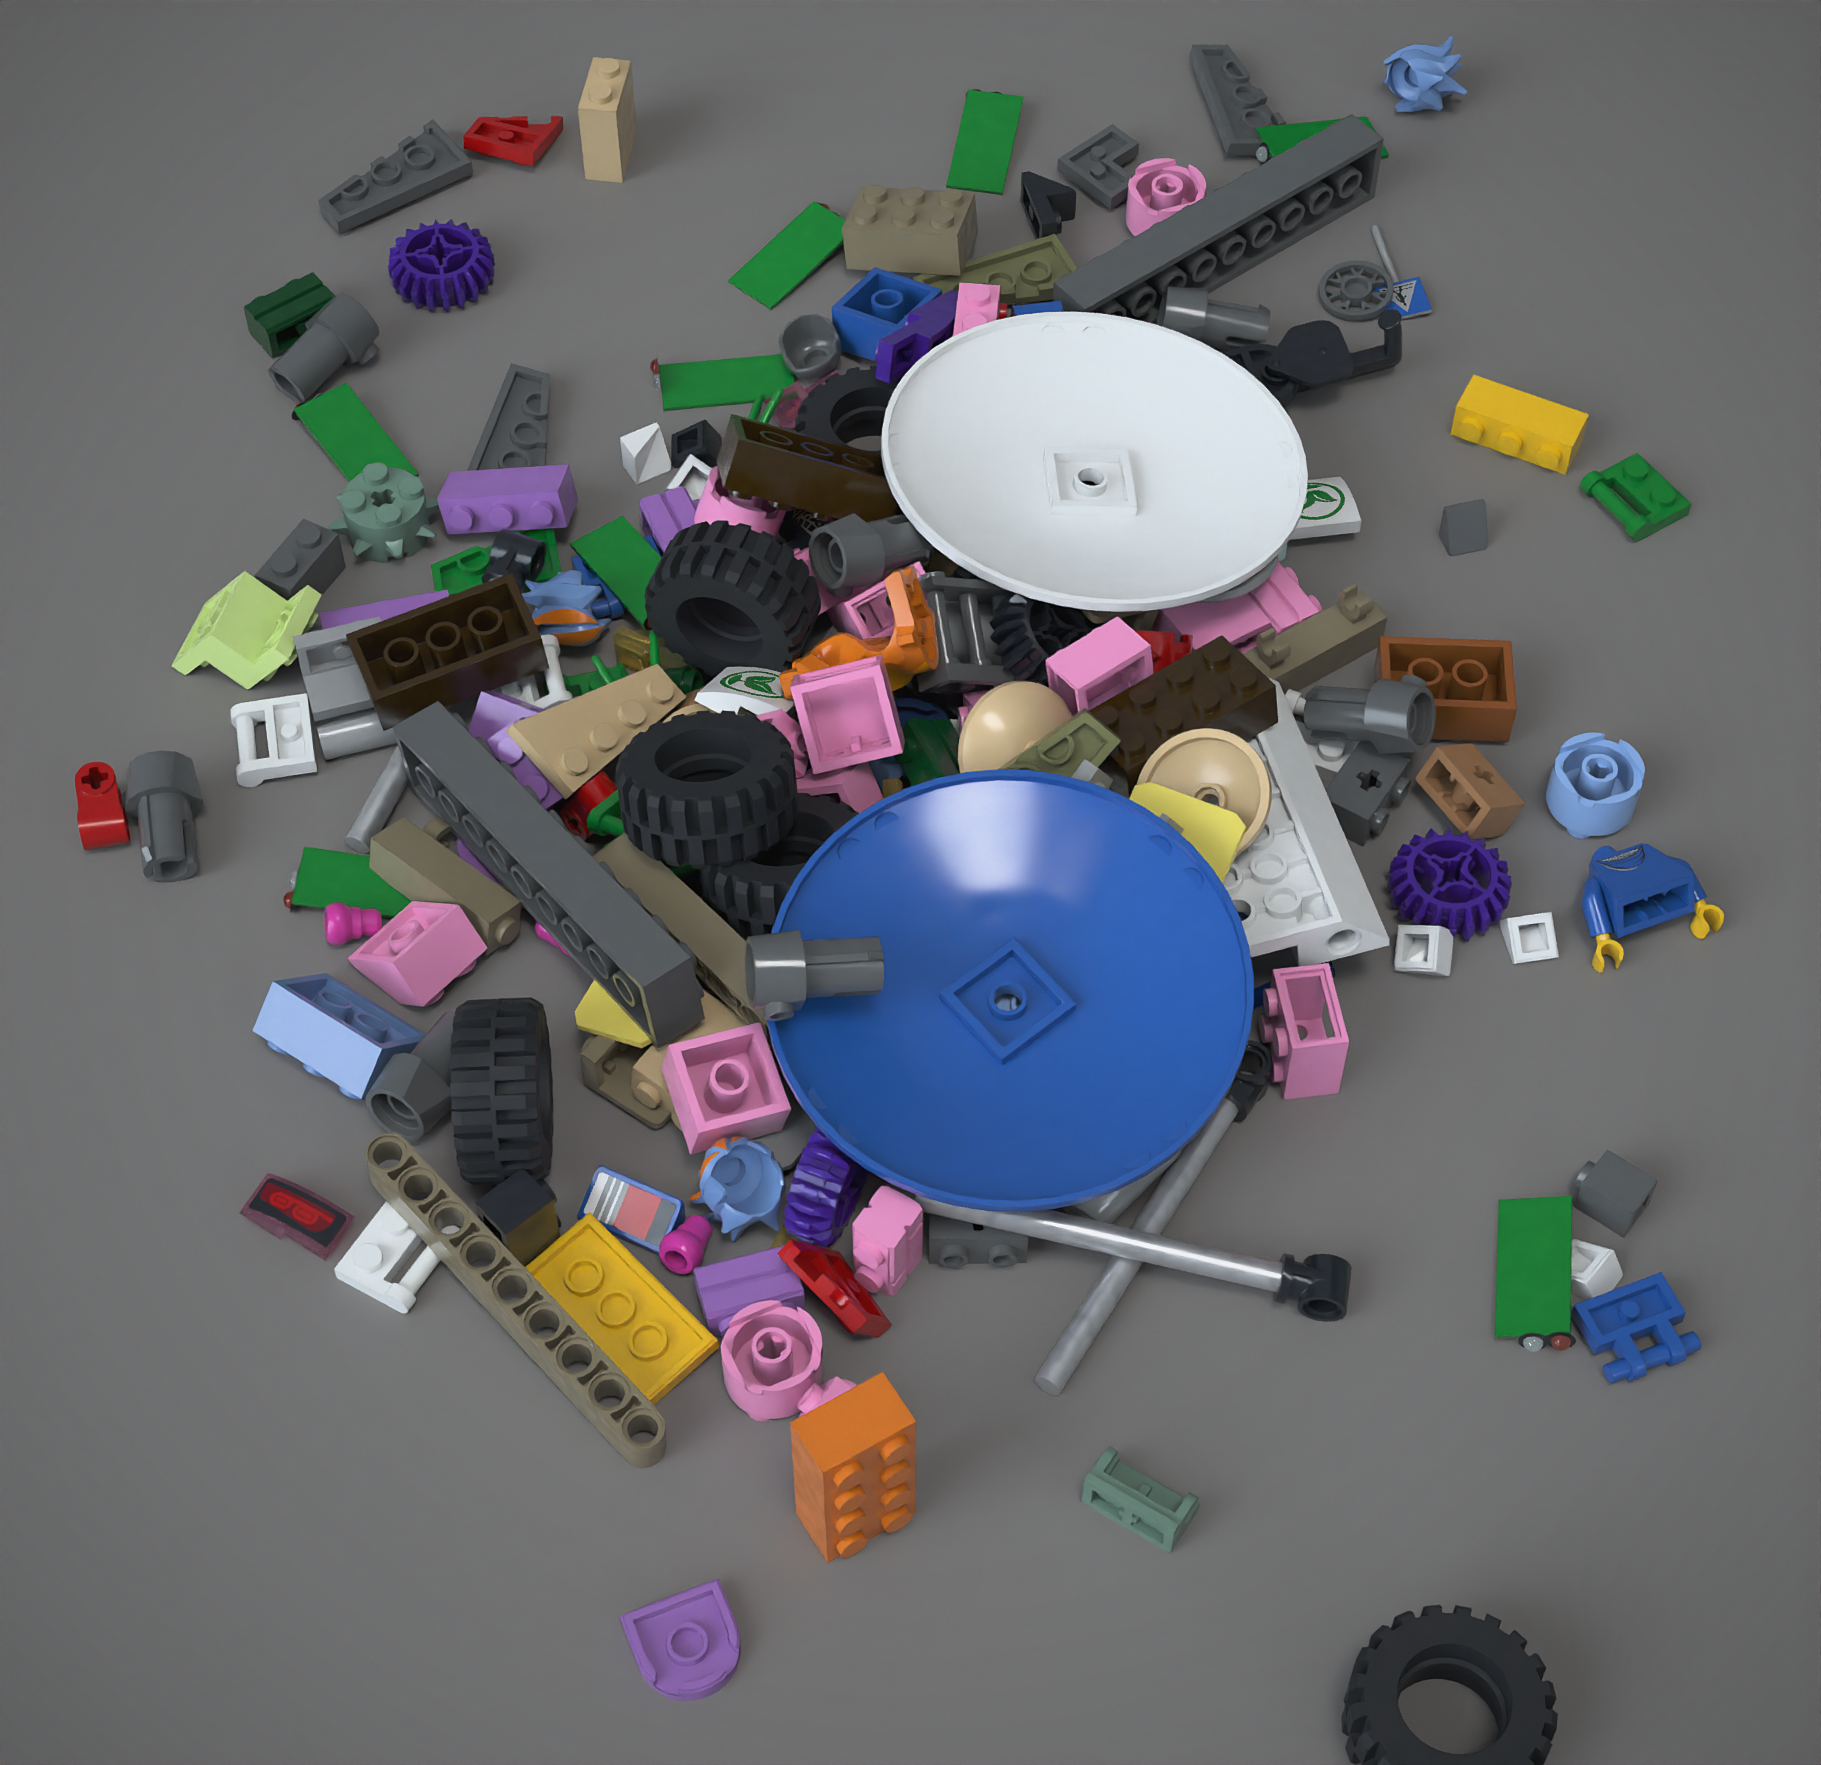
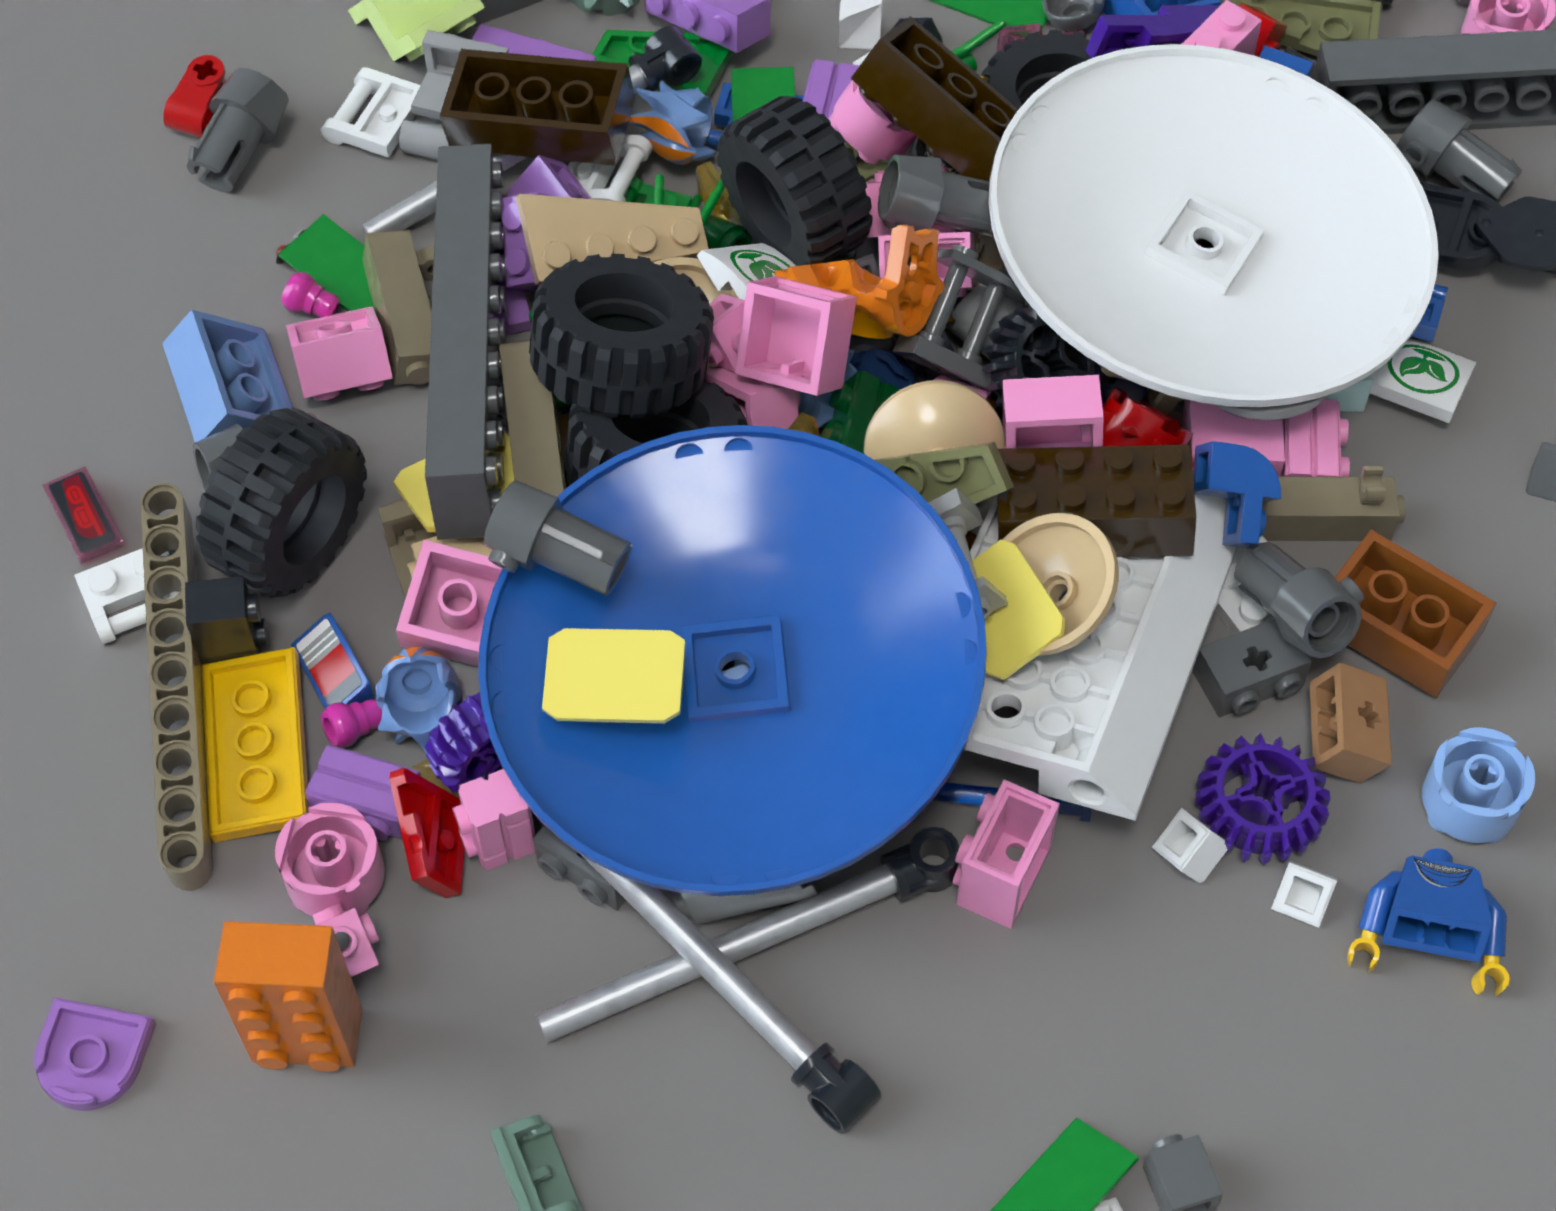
camera: 35 degrees right, 5 degrees up
none -> light yellow piece [542,628,686,723]
none -> blue brick [1193,441,1281,548]

